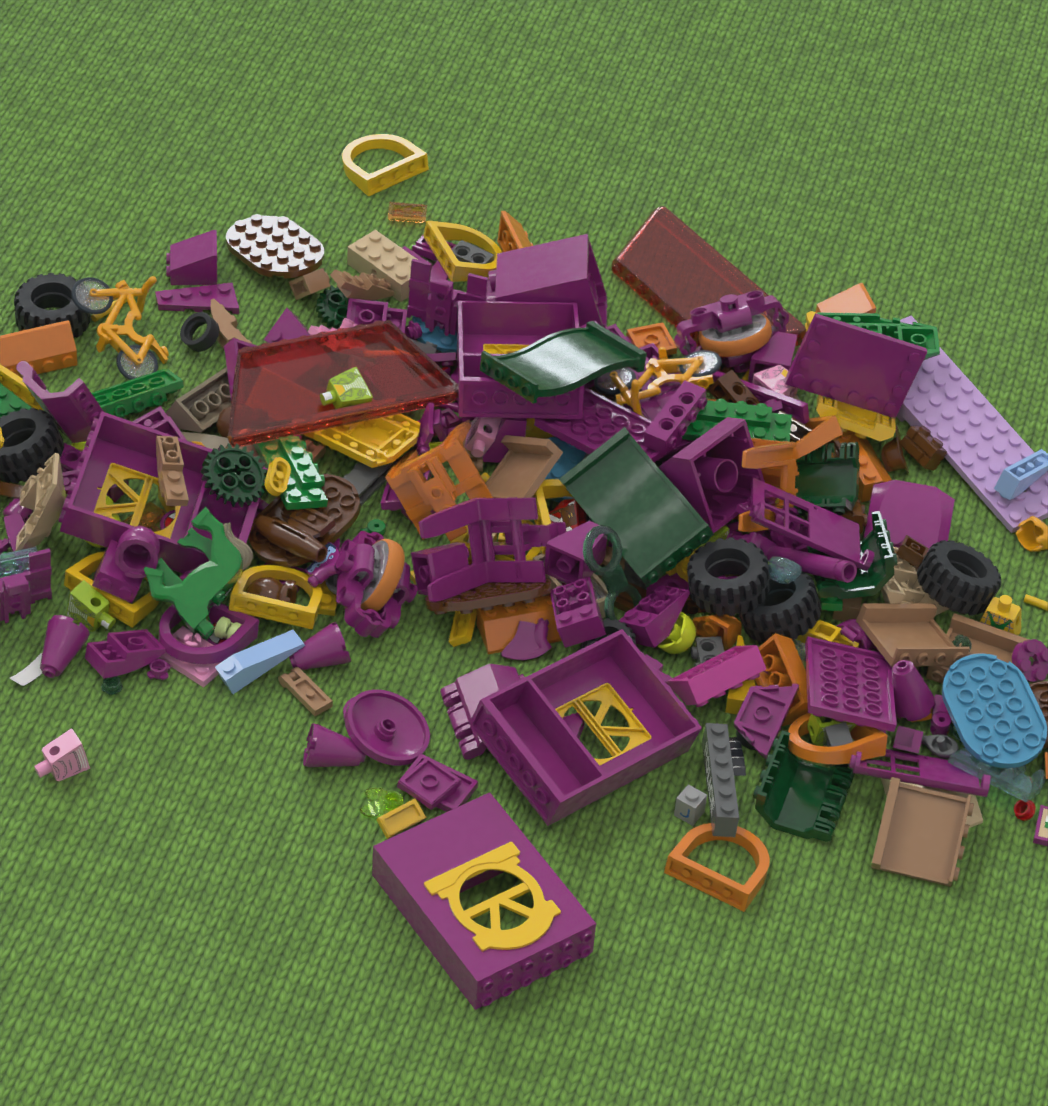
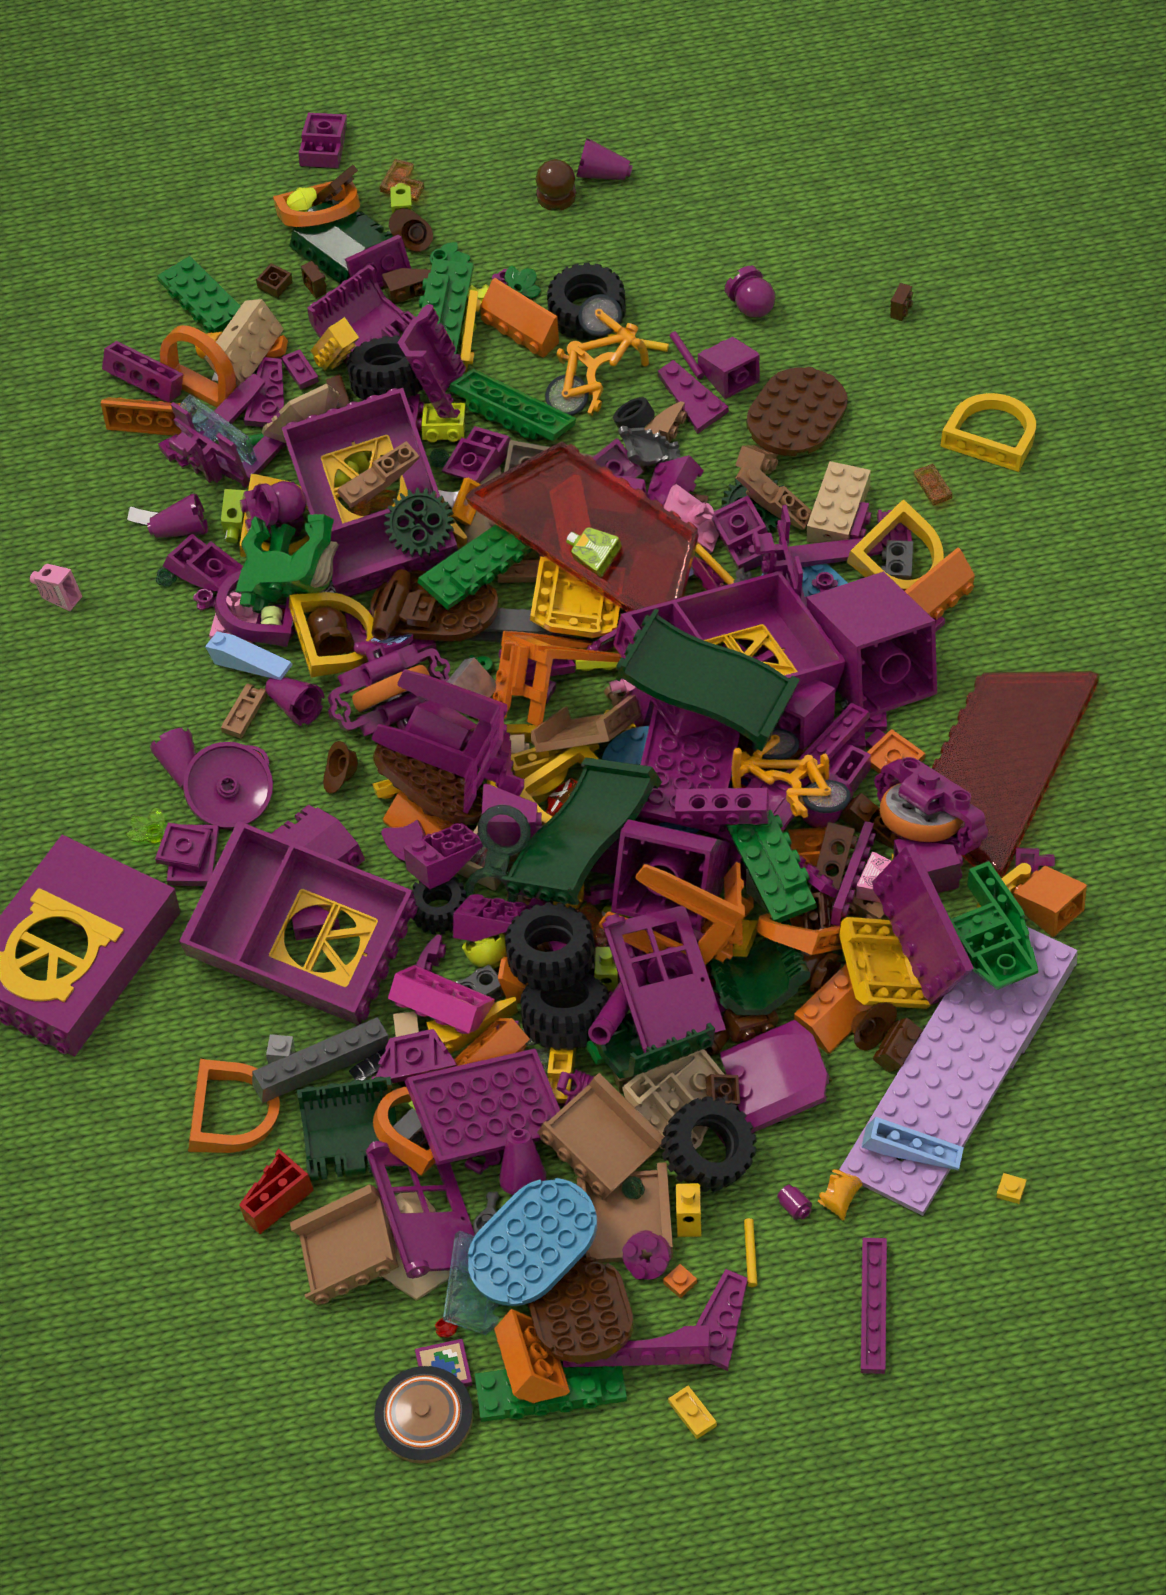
camera: 70 degrees right, 10 degrees up
yellow plate [265,457,291,496] -> none
yellow tile [376,798,427,839] -> none
magenta plate [405,321,422,341] -> none
clear light blue piece [768,556,802,584] -> none
magenta panel [893,726,924,753] -> none
none -> red wedge [239,1148,314,1234]
none -> reddish brown piece [323,741,358,794]
none -> tan brick [393,1011,419,1037]
none -> flat silver piece [447,657,496,716]
none -> dark grey animal [618,426,681,466]
none -> magenta bar [669,331,705,379]
none -> magenta tile [724,265,776,318]
none -> magenta brick [777,1184,812,1220]
none -> reddish brown piece [890,283,914,321]
none -> magenta plate [1015,848,1055,872]

